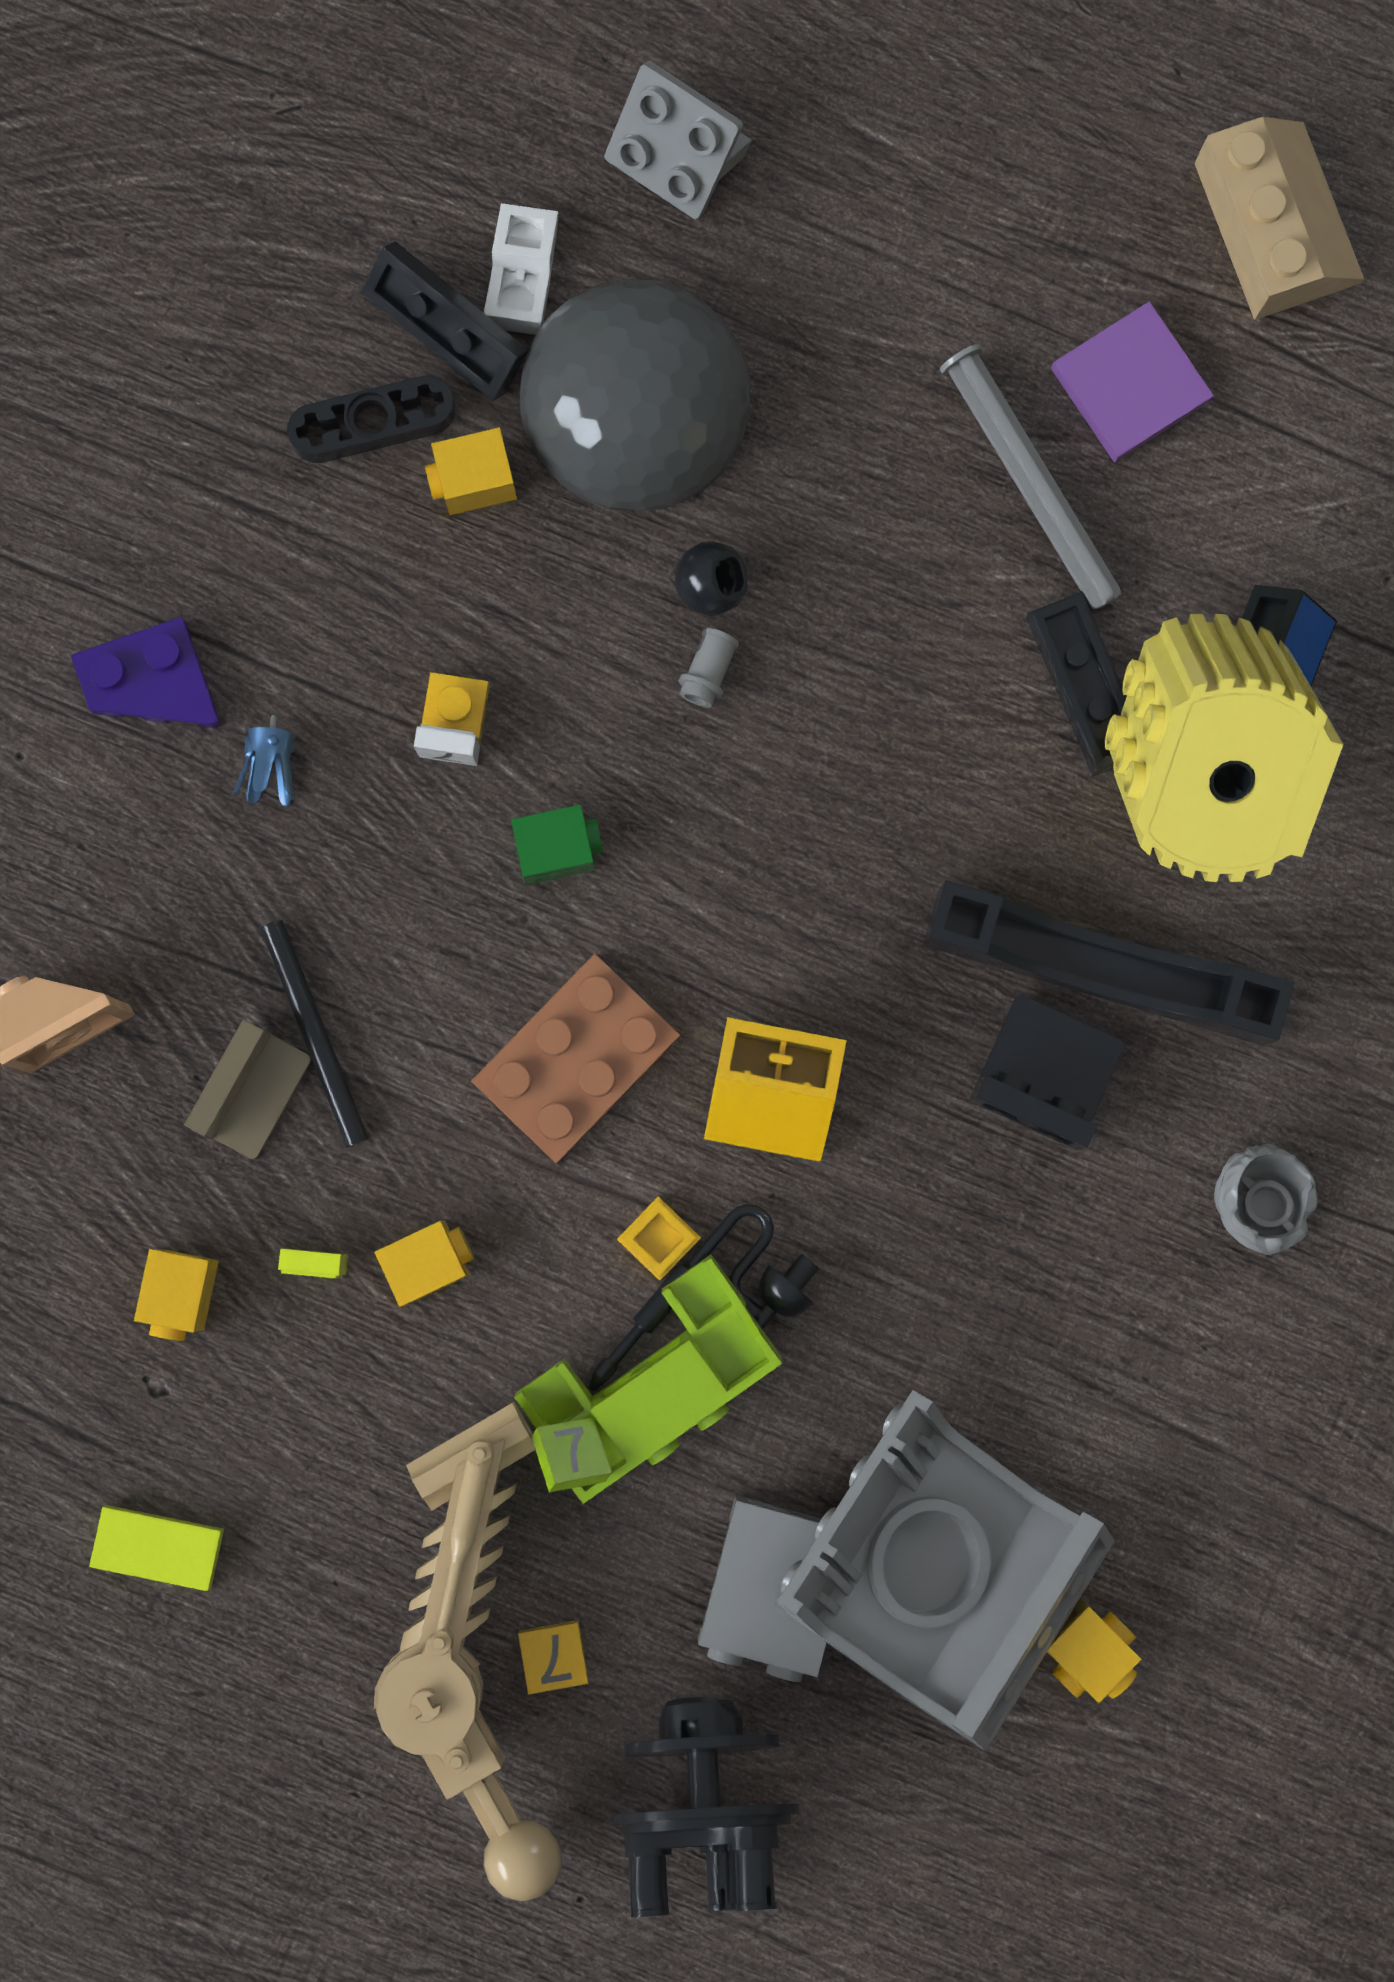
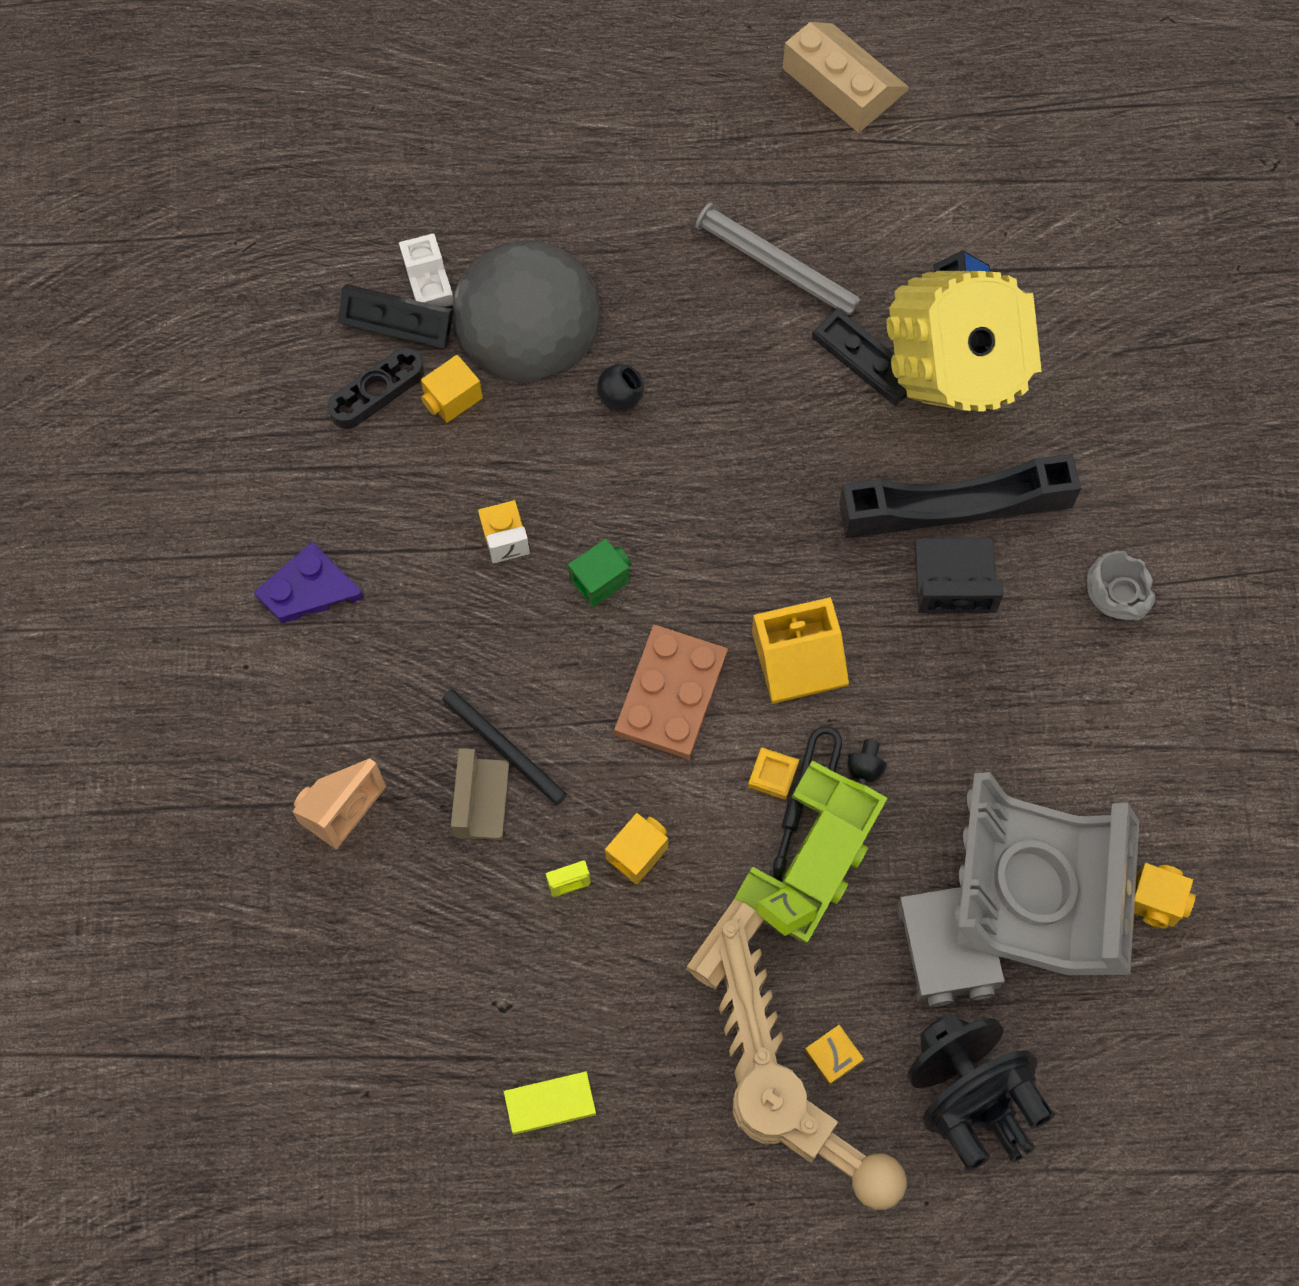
camera: 20 degrees left, 15 degrees down
yellow brick [134,1249,219,1341] -> none
flat silver piece [232,715,295,807] -> none
light grey bracket [604,61,752,219] -> none
light grey pin [678,628,739,708] -> none
medium lavender tile [1051,301,1214,463] -> none

